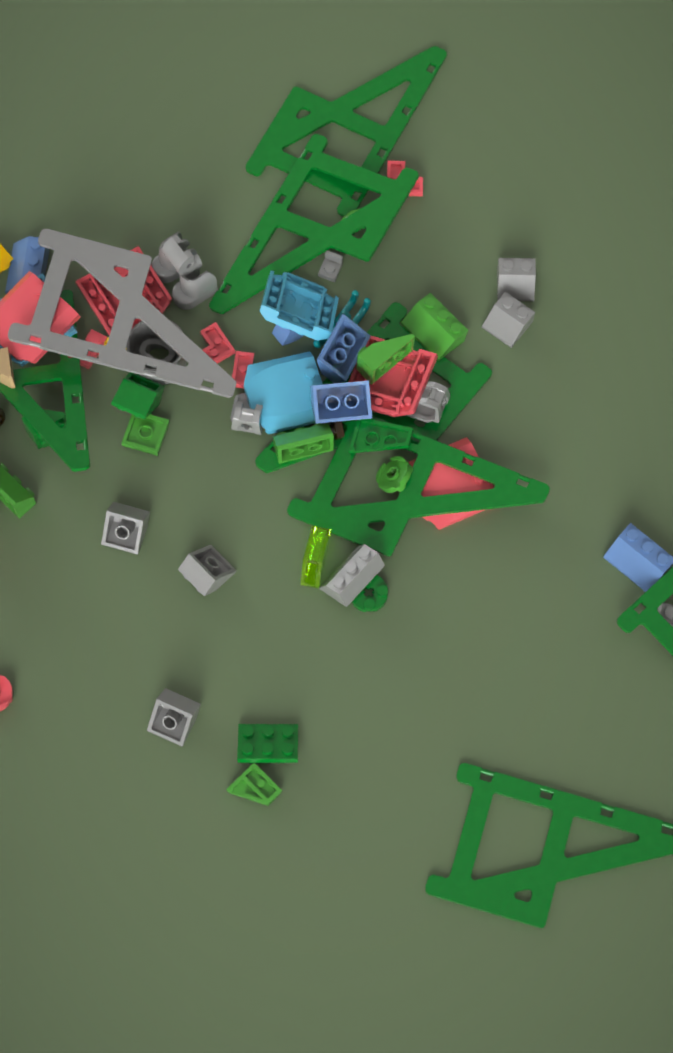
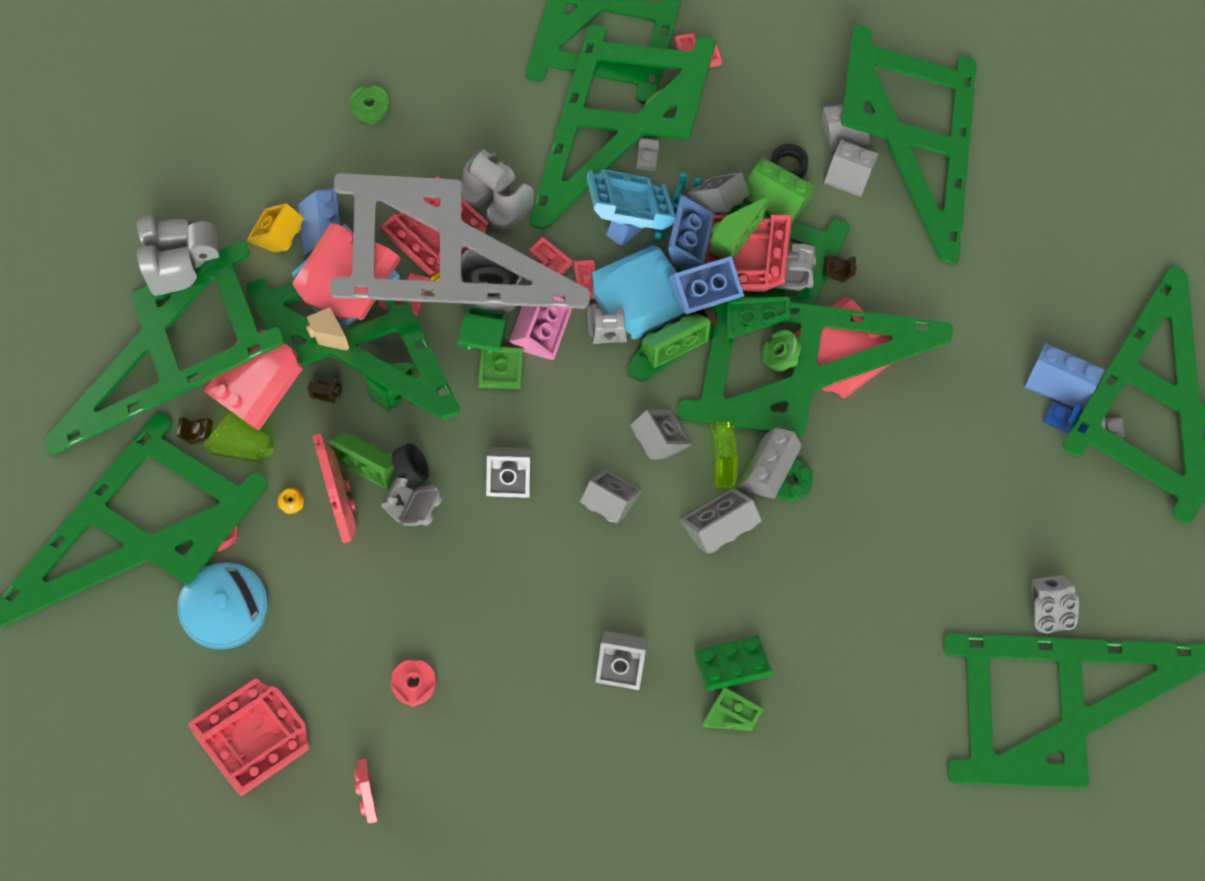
camera: 15 degrees left, 5 degrees down
none -> bright green plate [350,85,390,125]
none -> light grey piece [381,478,442,526]
none -> black tyre [392,443,429,486]
none -> bright pink slope [509,296,573,360]
none -> light grey slope [630,410,692,460]
none -> light grey slope [680,488,762,554]
none -> light grey slope [688,172,750,214]
none -> black tyre [770,144,808,179]
none -> dark brown bracket [823,254,857,283]
none -> green piece [841,25,977,264]
none -> light grey piece [1031,575,1079,634]
none -> blue slope [1043,402,1088,434]

